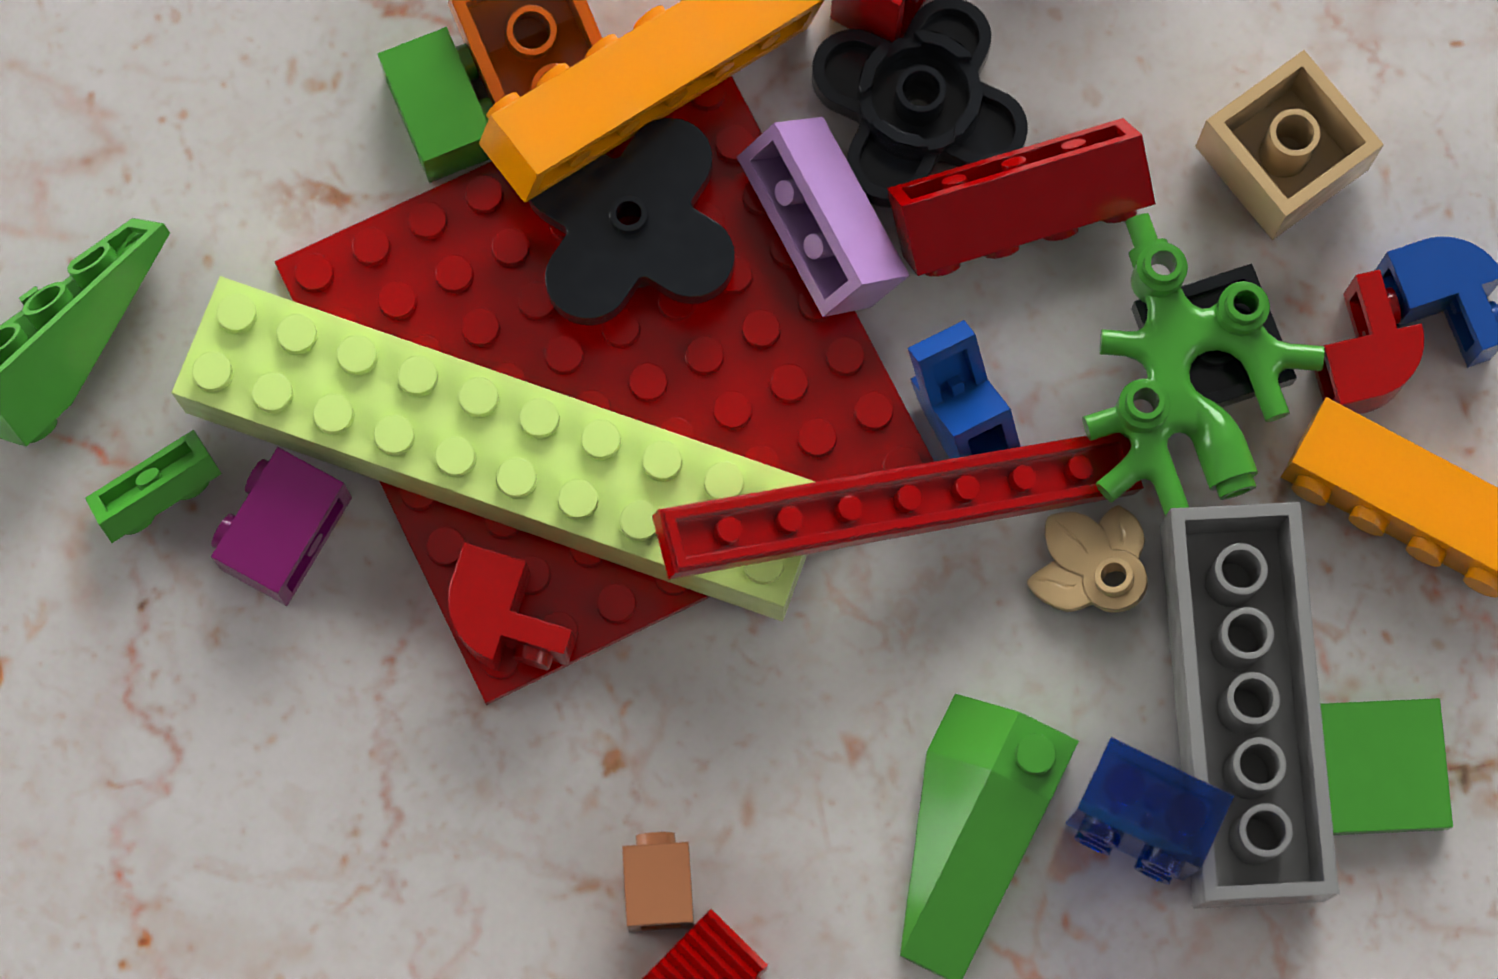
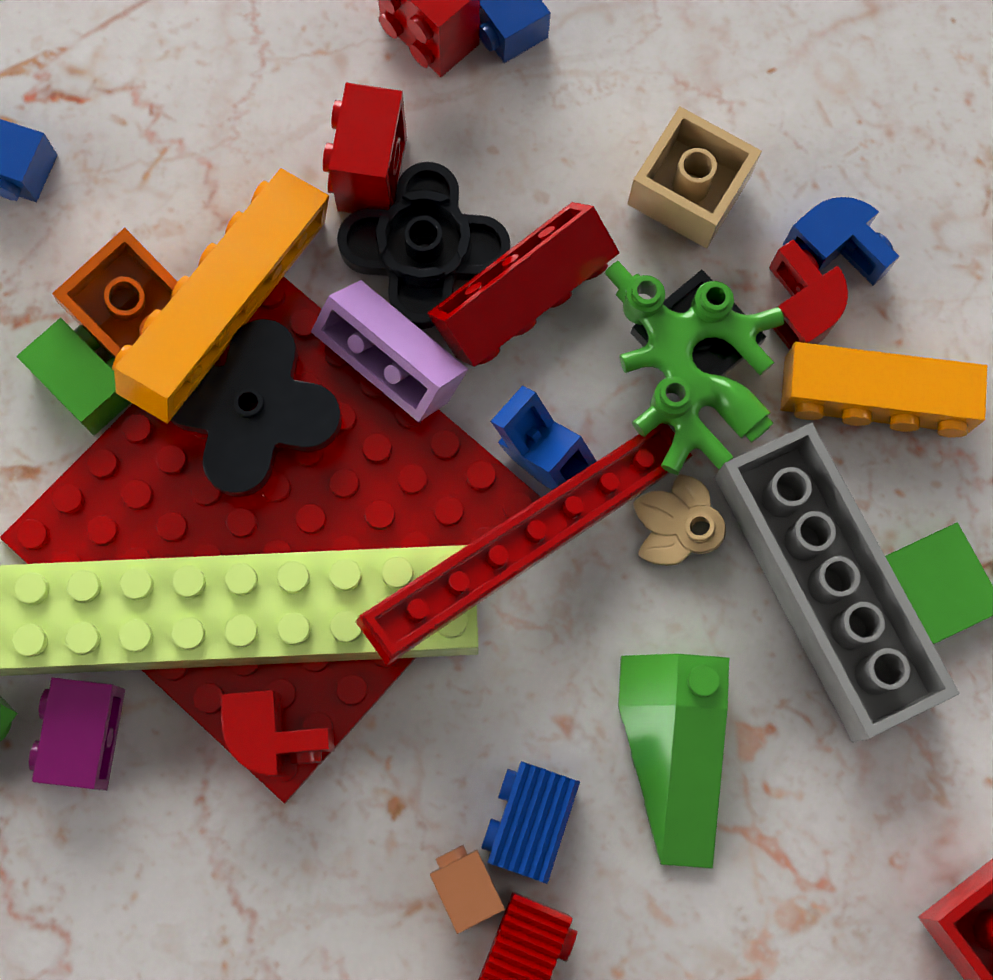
camera: 25 degrees left, 0 degrees up
clear blue bracket [1065,737,1234,885] -> none
none -> blue brick [481,761,580,884]

